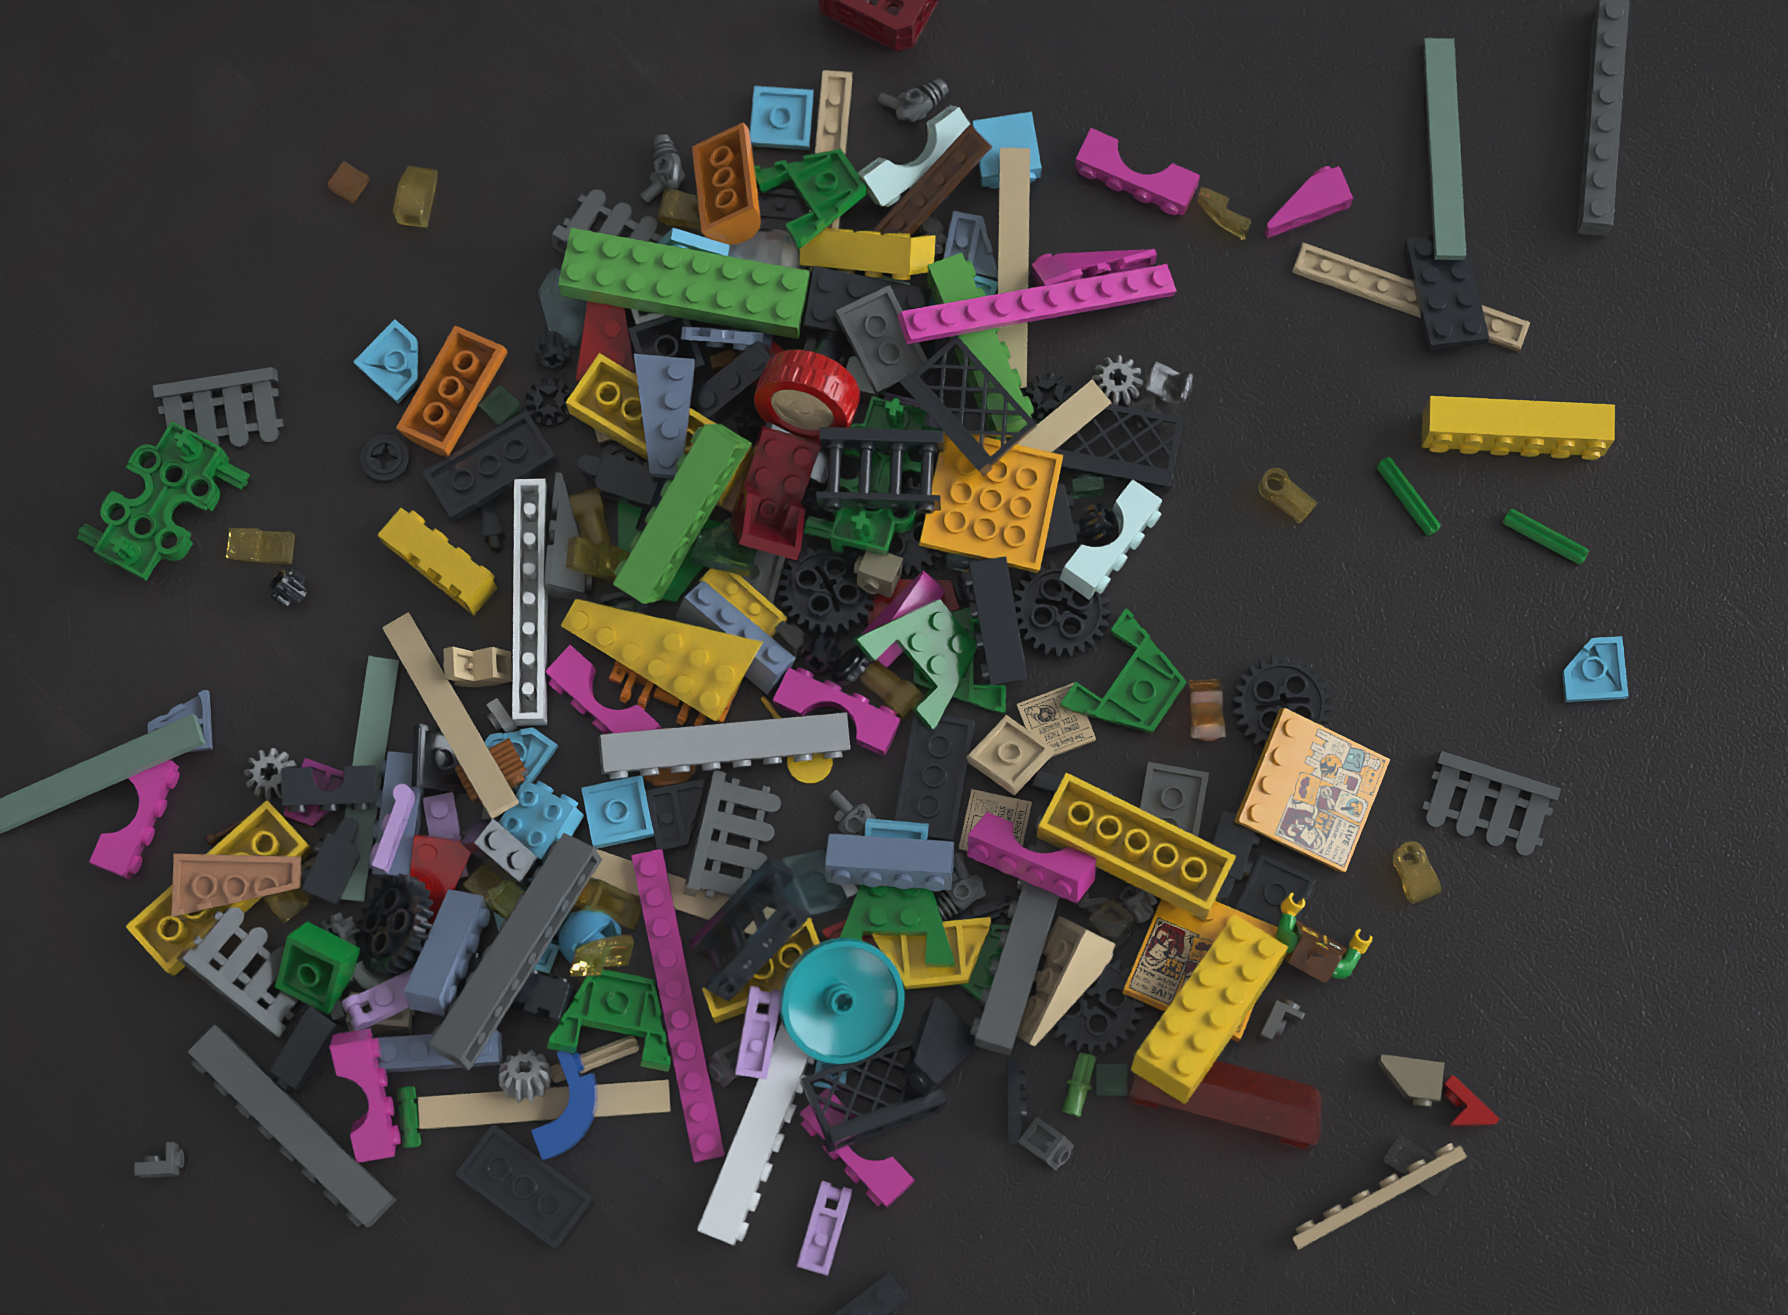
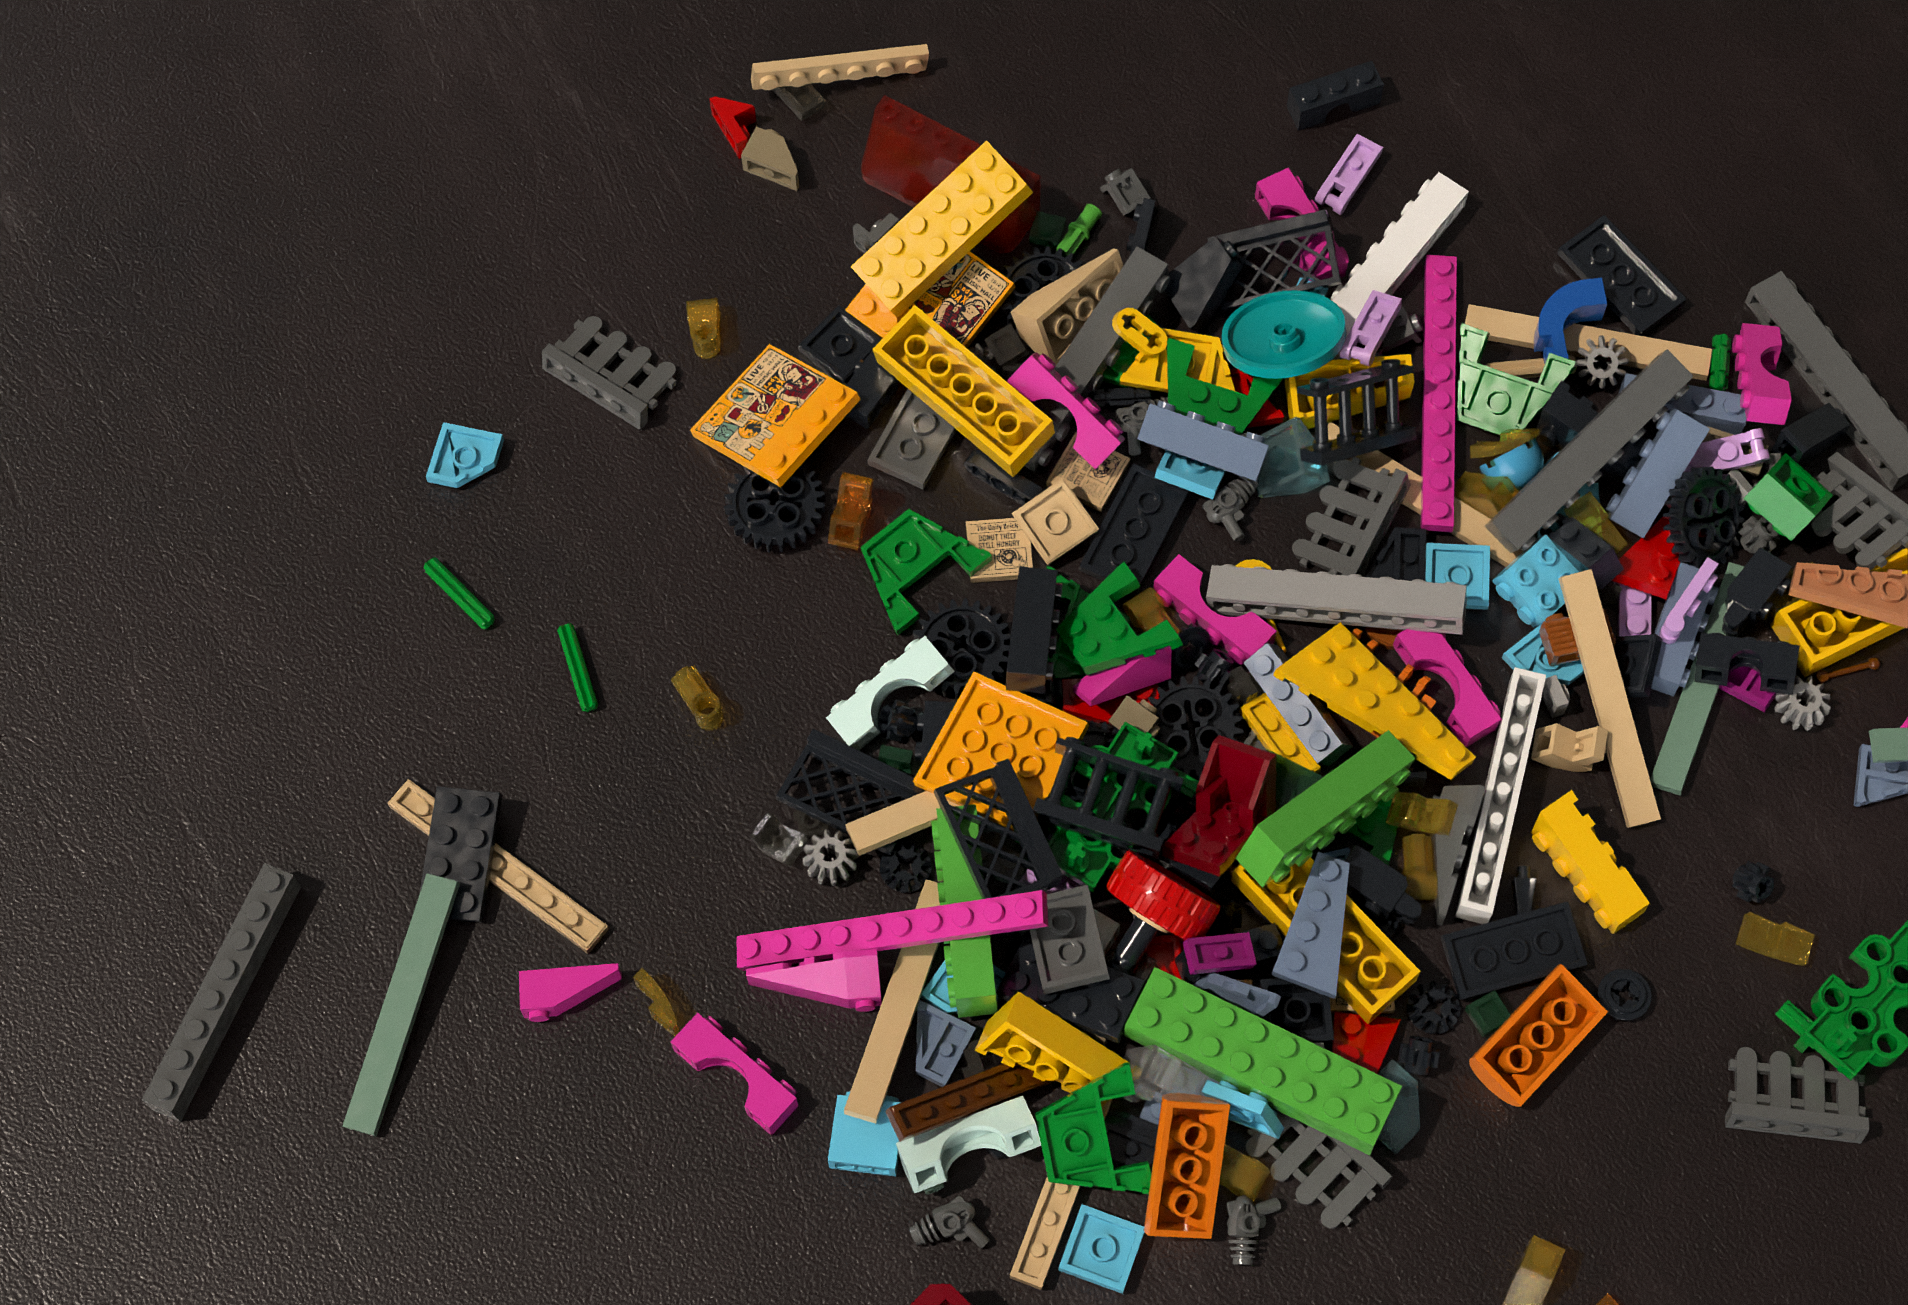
camera: 165 degrees left, 10 degrees down
medium azure plate [353,319,419,404] -> none
torso [1276,893,1373,983] -> none
yellow brick [1422,396,1615,460] -> none
none -> yellow beam [1112,308,1167,356]
none -> magenta plate [1183,932,1257,975]

